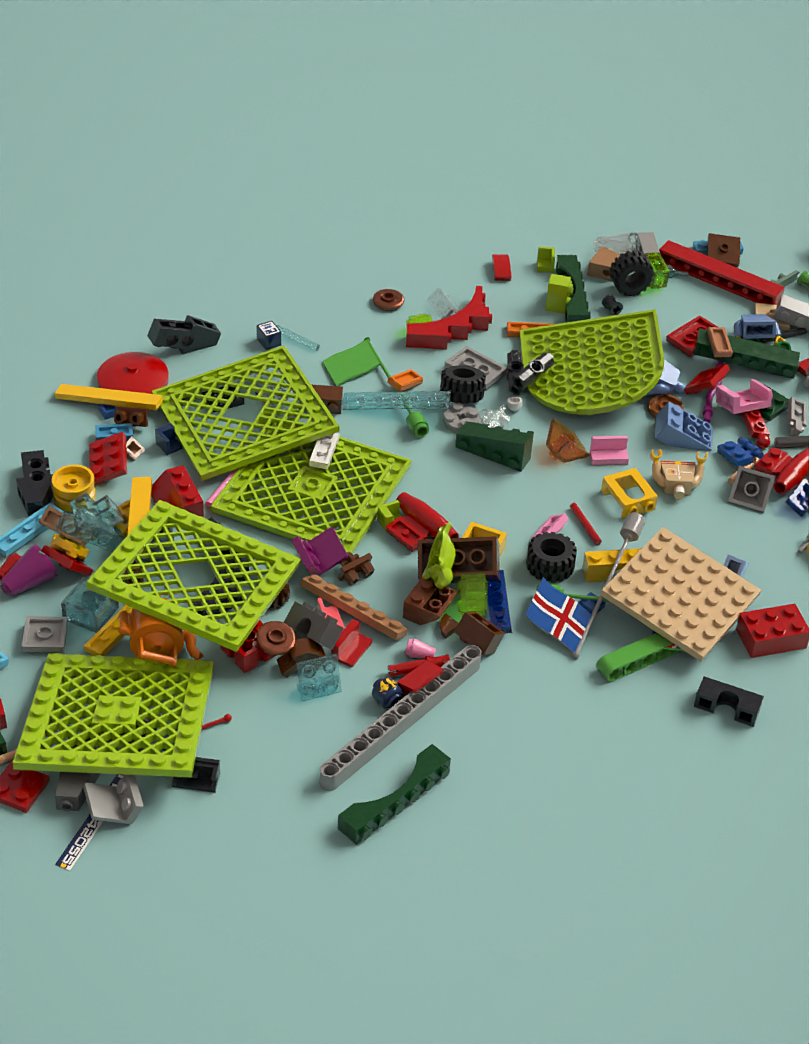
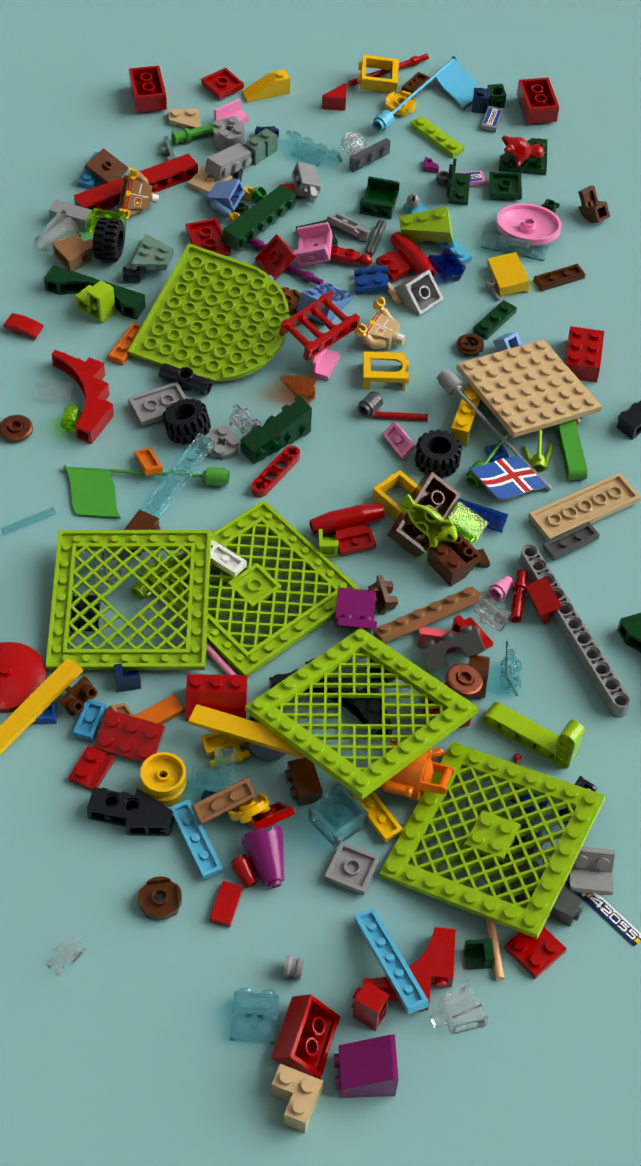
camera: 65 degrees left, 10 degrees up
clear light blue bracket [55,508,126,553] -> none
dark blue brick [257,320,281,350] -> none
dark blue head [372,677,403,708] -> none
reddish brown brick [454,611,505,655] -> none
white hinge [508,397,522,412] -> none
black piece [512,352,555,390] -> none
lime panel [537,246,555,273] -> none
nougat tile [707,327,733,357] -> none
none -> red plate [68,745,115,791]
none -> medium nougat torso [118,167,159,219]
none -> sand green wing [131,234,174,270]
none -> orange tile [134,694,185,725]
none -> red beam [252,445,300,498]
none -> red fence [279,291,360,362]
none -> dark grey brick [358,391,383,417]
none -> reddish brown gear [456,334,484,356]
none -> dark green plate [473,300,517,340]
none -> clear hips [474,596,511,632]
none -> lime beam [483,702,585,769]
none -> lime plant [523,430,554,473]
none -> tan plate [528,472,641,541]
none -> dark grey plate [542,522,600,561]

